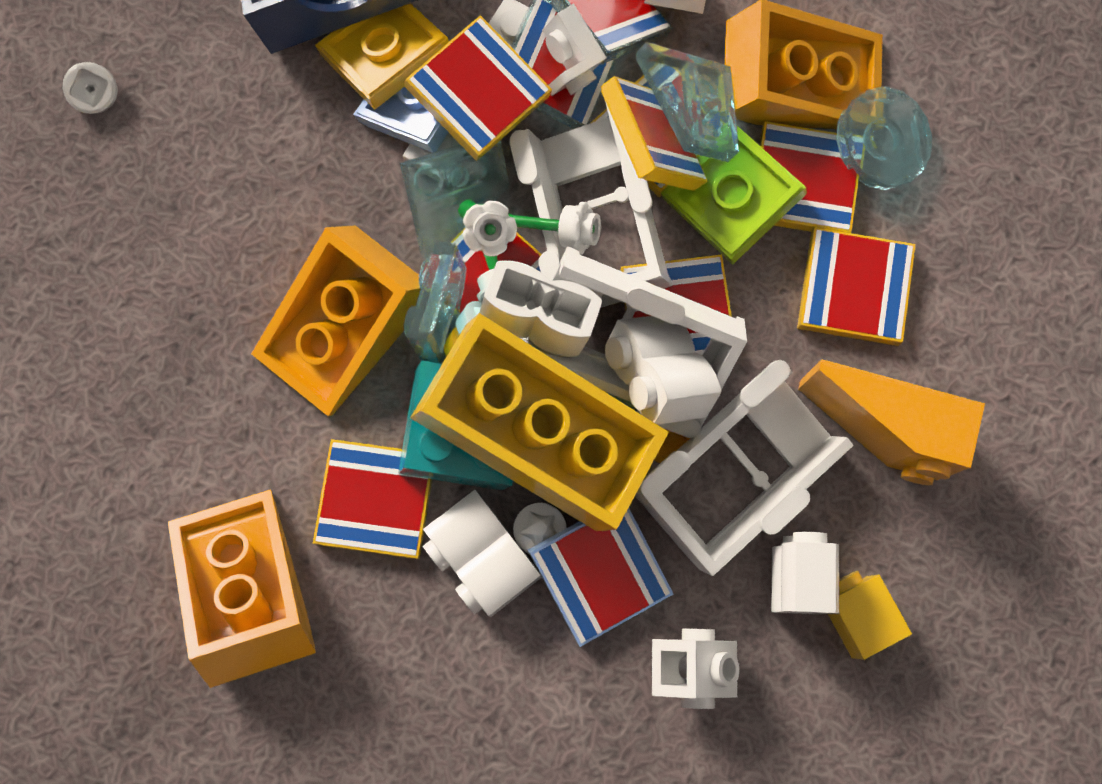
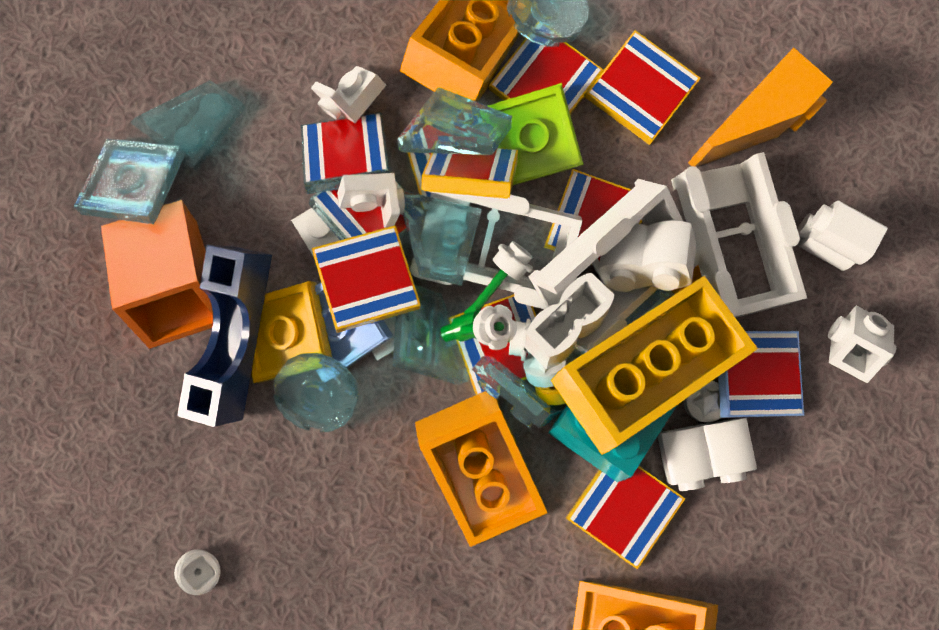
camera: 60 degrees left, 5 degrees up
yellow brick [828,571,912,660] -> none
none -> clear light blue tile [273,353,359,432]
none -> clear light blue wing [403,191,482,286]

